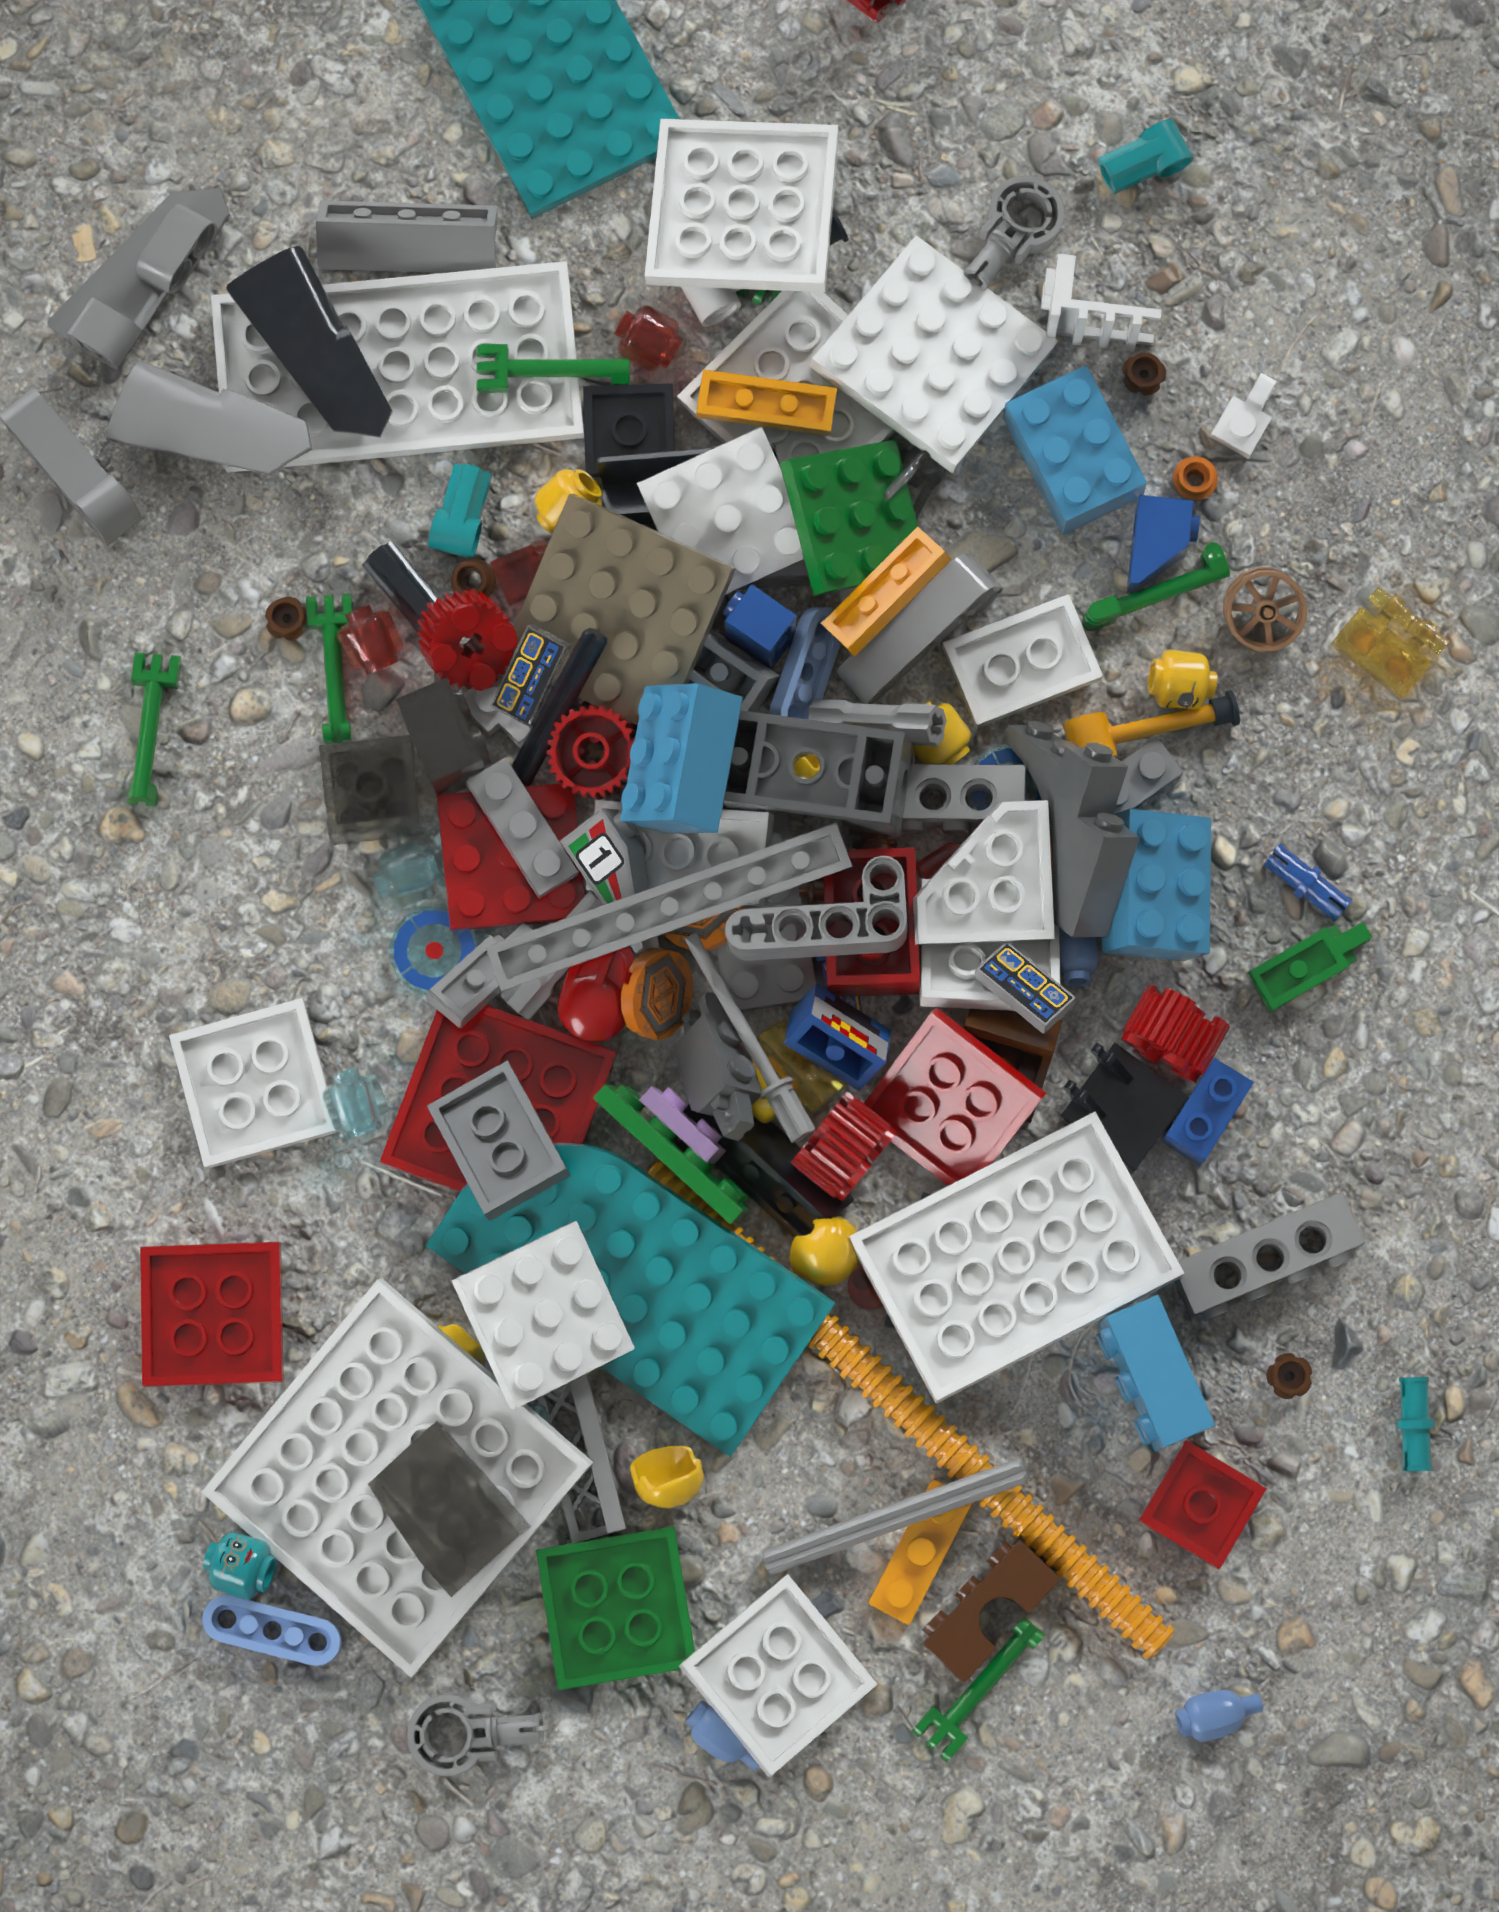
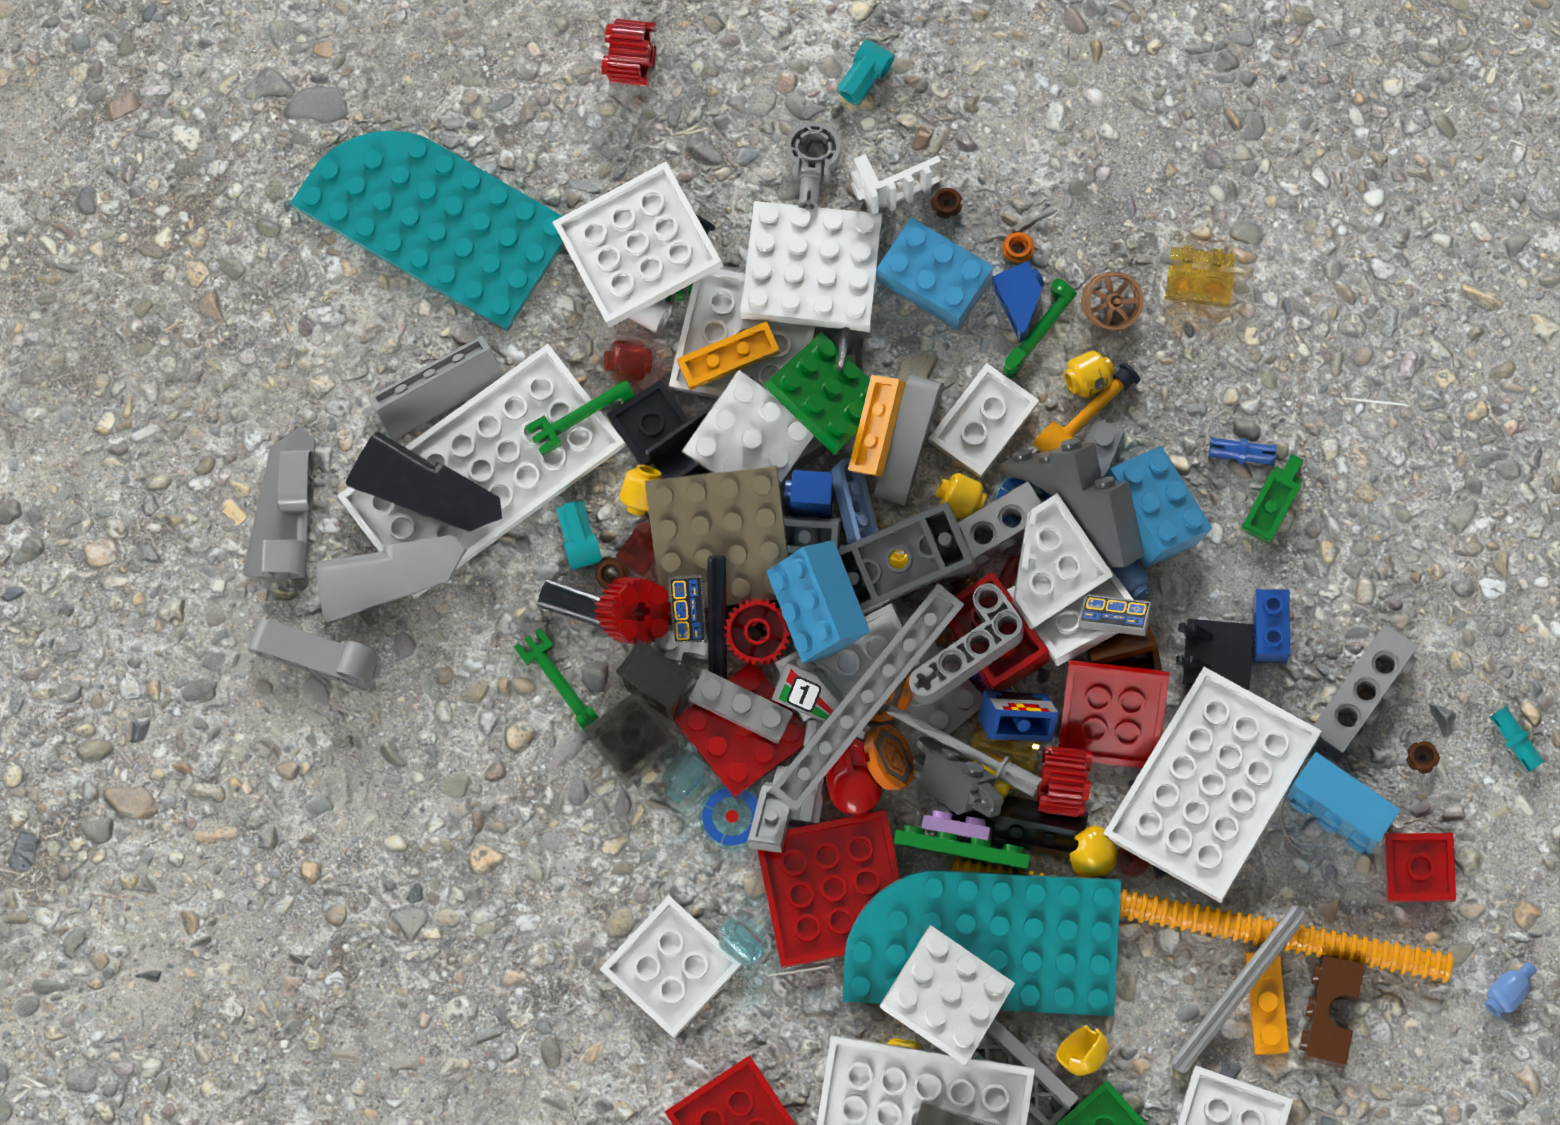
camera: 25 degrees left, 5 degrees down
green hinge [127,652,181,807] -> none
reddish brown plate [265,597,308,641] -> none
clear red head [337,604,404,675] -> none
plate [427,1060,571,1222] -> none
light grey axle [808,699,947,746] -> none
green hinge [911,1616,1045,1763] -> none
red brick [1121,984,1230,1084] -> none
white plate [1210,373,1277,459] -> none

